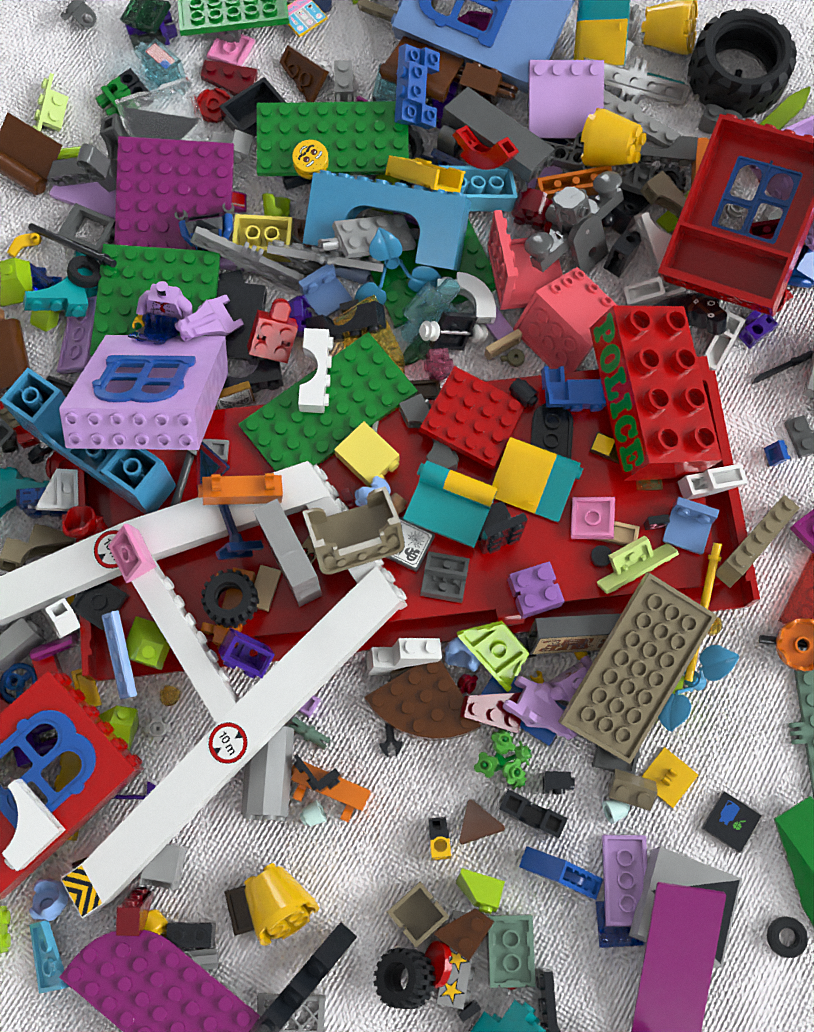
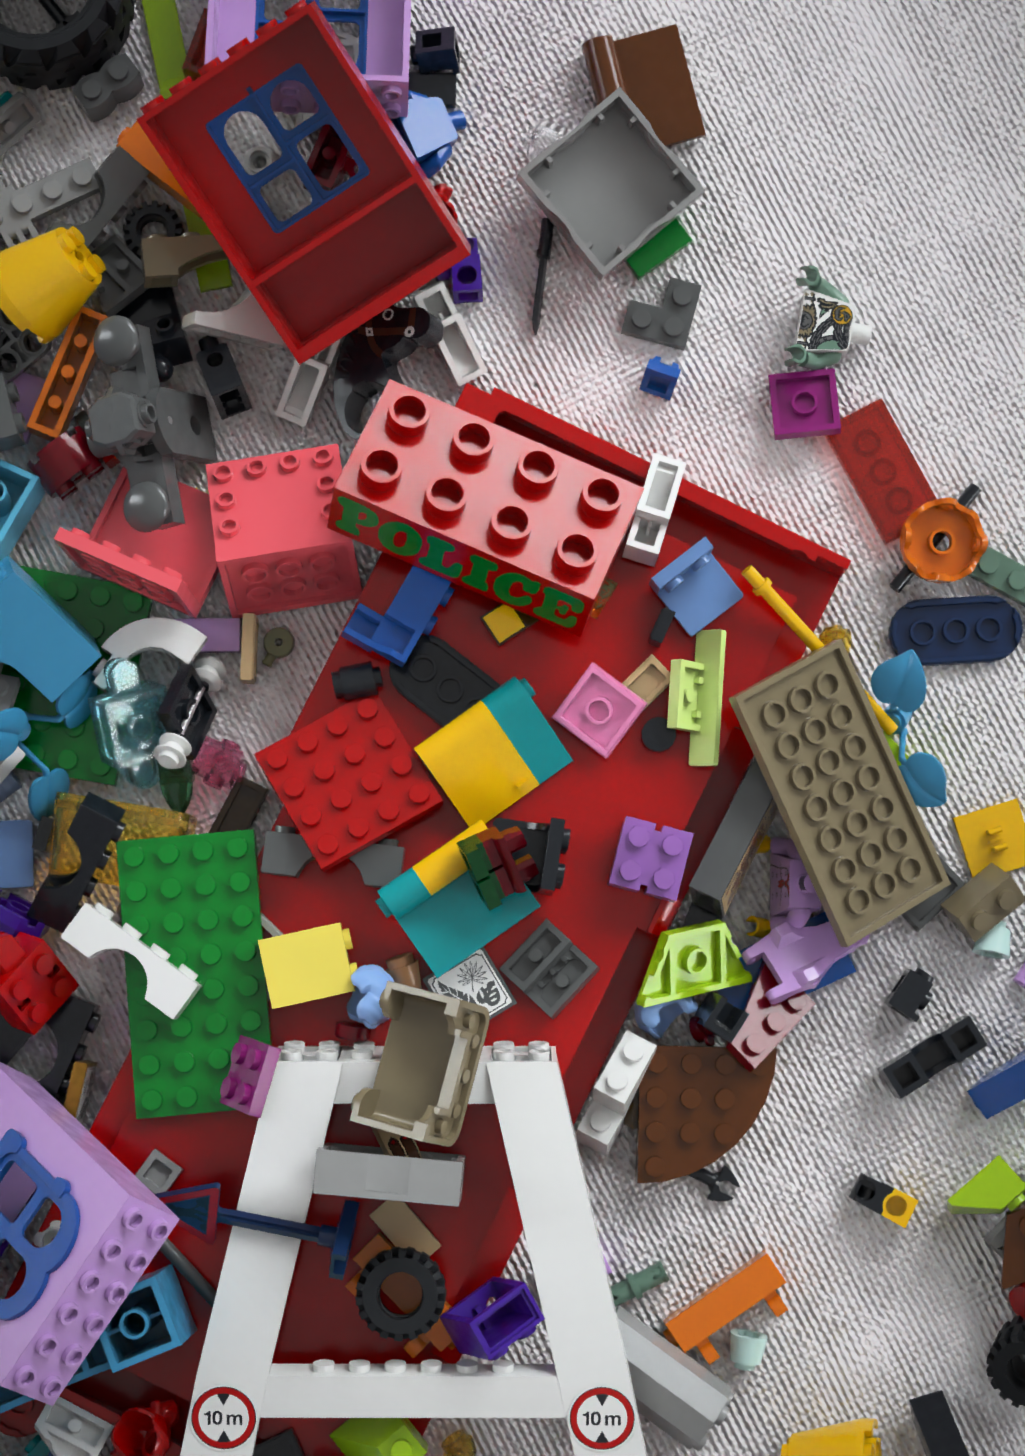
camera: 60 degrees left, 10 degrees up
bright pink slope [108,524,157,583] -> none
orange brick [198,473,283,505] -> none
black bracket [293,754,342,792] -> none
dark tan piece [387,881,450,947] -> none
reddish brown piece [459,799,505,845] -> none
bright green plant [474,730,532,790] -> none
dark tan arch [715,494,800,588] -> none
none -> magenta plate [220,1035,281,1118]
none -> hips [456,826,539,911]
none -> black window [695,992,750,1043]
none -> dark blue tile [888,595,1023,667]

